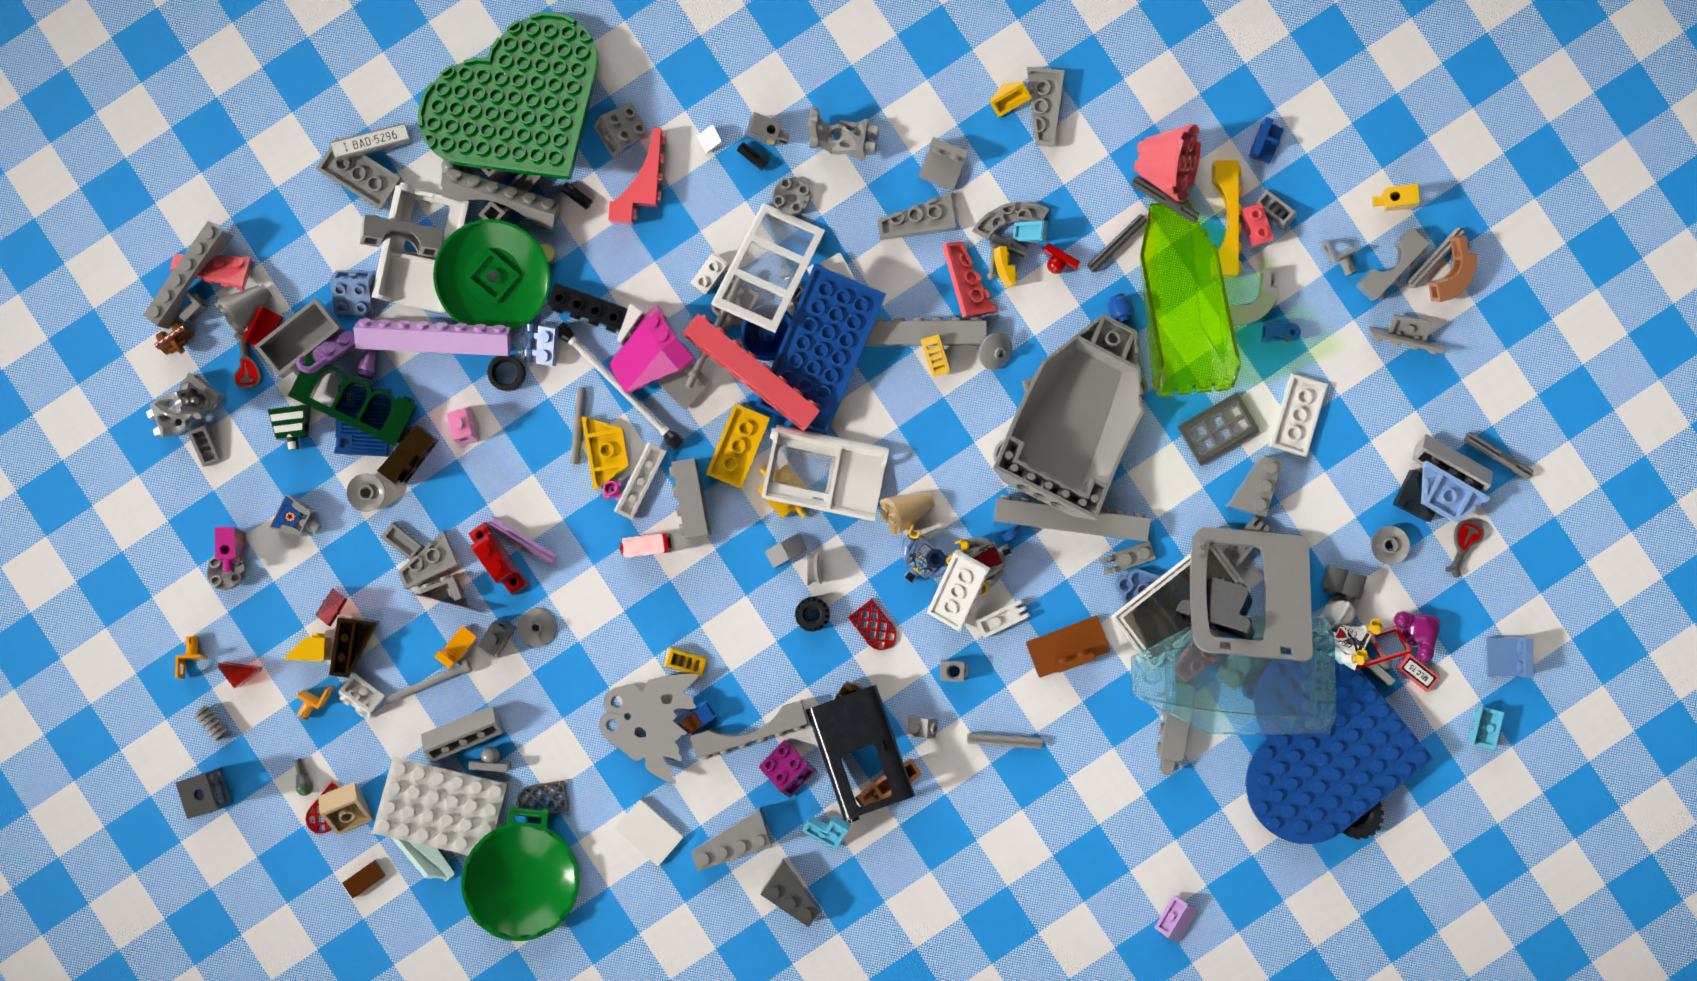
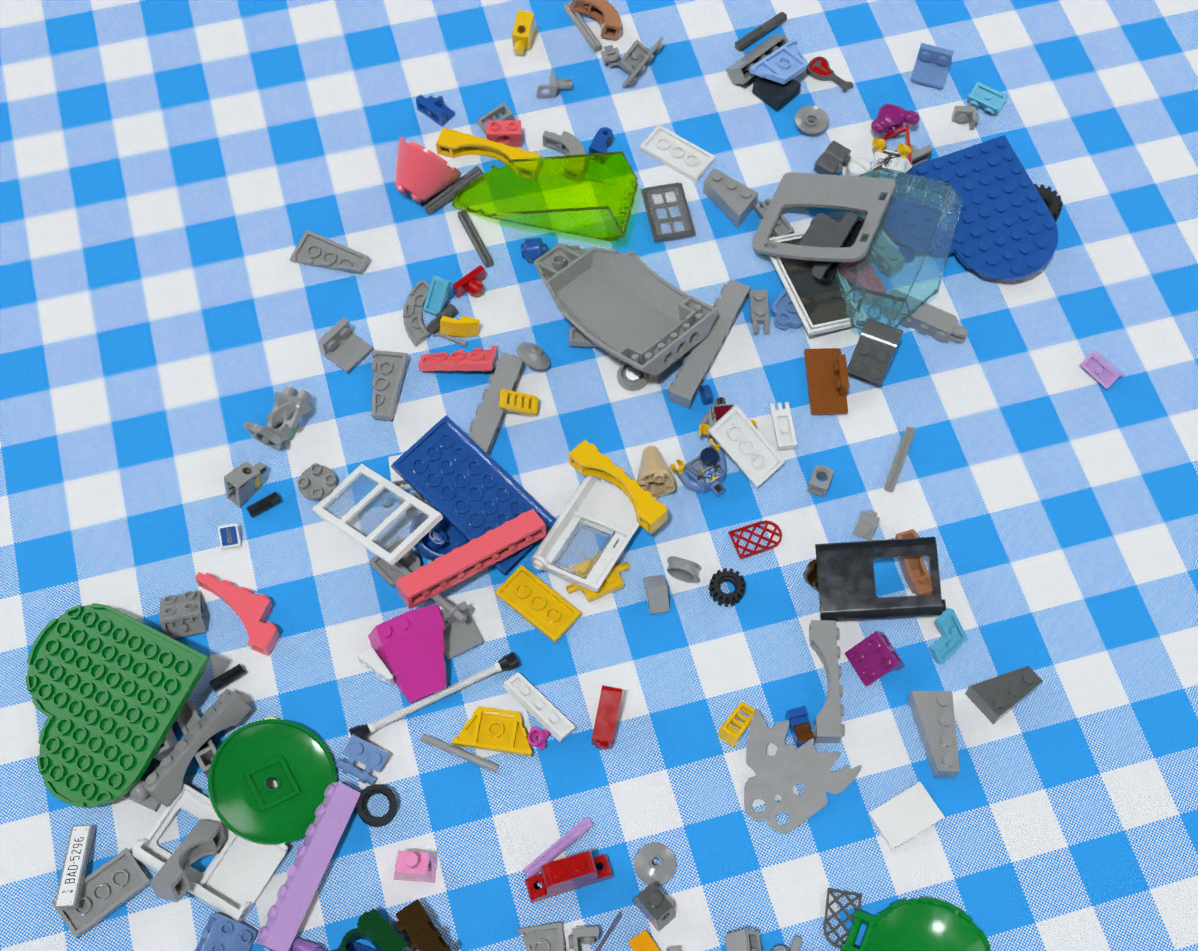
camera: 80 degrees left, 25 degrees down
black brick [548,283,628,333] -> none
light grey brick [669,458,711,539] -> none
white plate [690,252,729,295] -> none
yellow slope [989,81,1032,117] -> none
light grey arch [1355,228,1430,301] -> none
tile [1396,654,1440,692] -> none
none -> yellow arch [568,440,668,534]
none -> light grey gear [601,45,621,67]
none -> dark grey brick [847,318,904,385]
none -> light grey bracket [952,106,979,130]

